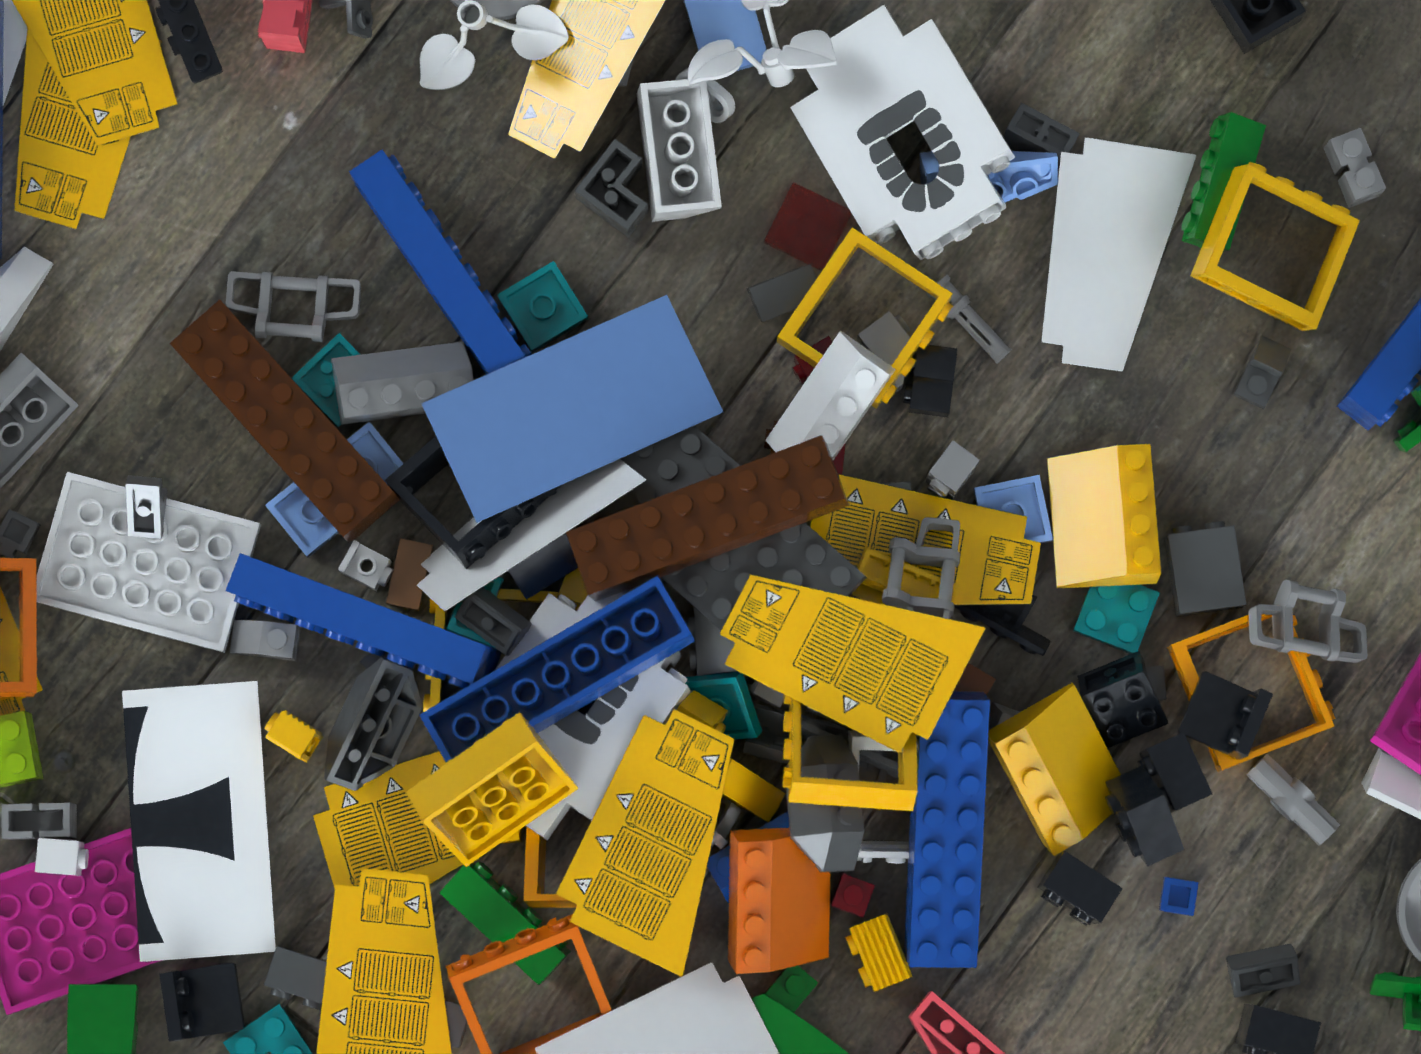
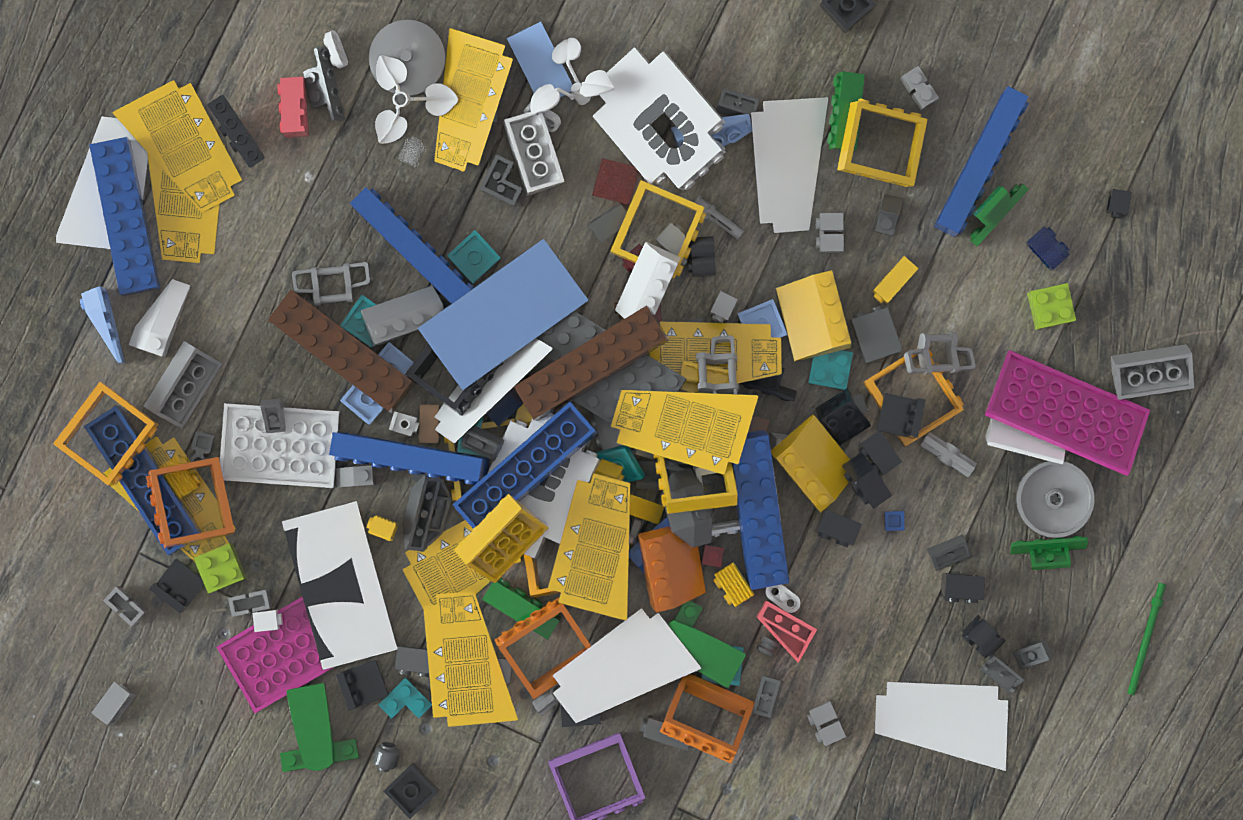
camera: 10 degrees left, 5 degrees up
none -> clear brick [398,137,426,168]
none -> white plate [765,585,800,613]
none -> light grey piece [815,213,844,253]
none -> yellow brick [872,256,919,304]

